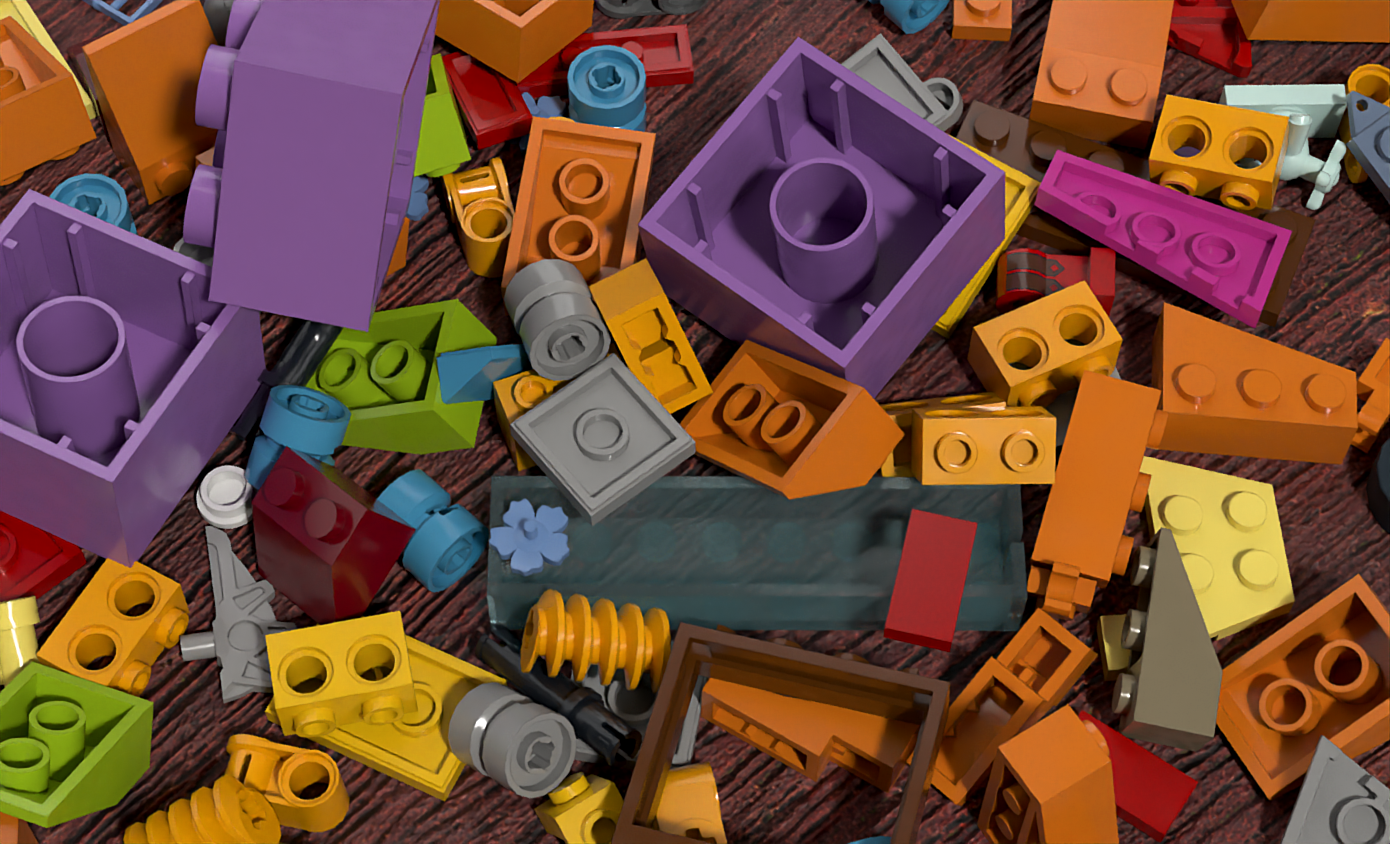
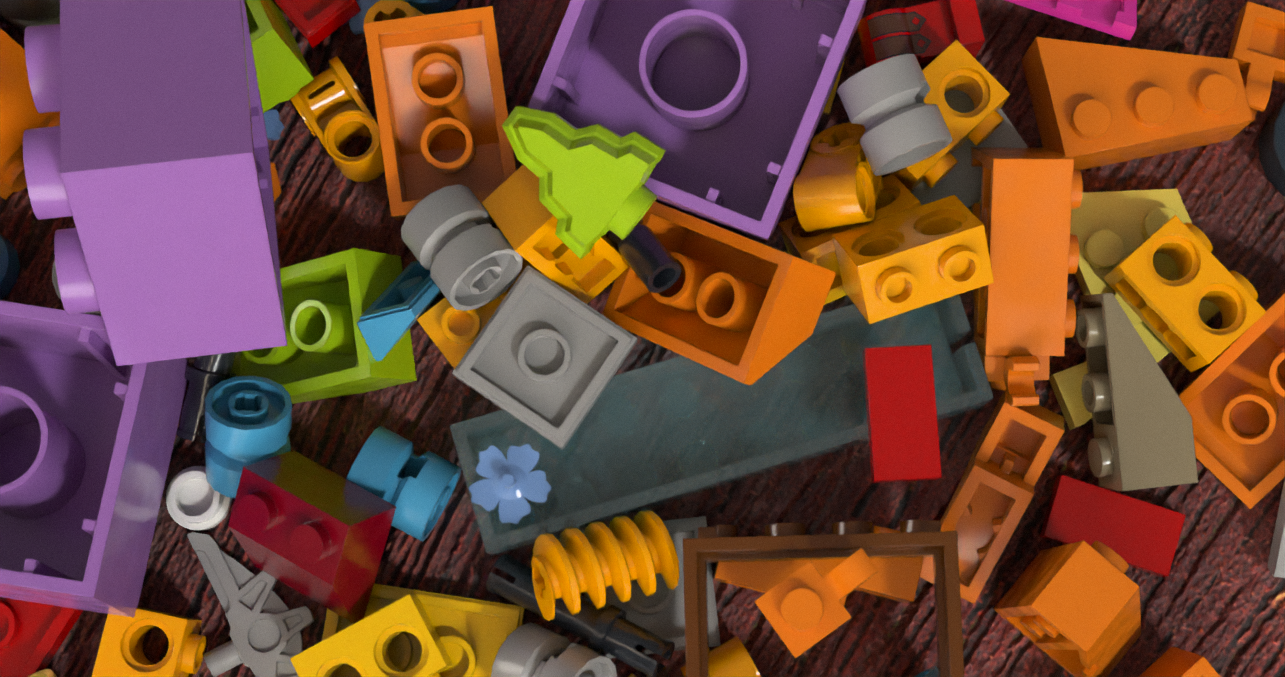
camera: 15 degrees left, 20 degrees up
none -> lime rock [502,106,666,259]
none -> black piece [605,219,681,293]
none -> orange plate [754,548,878,658]
none -> light orange piece [793,122,883,232]
none -> light grey wheel [837,54,953,176]
none -> light orange brick [1103,215,1266,372]

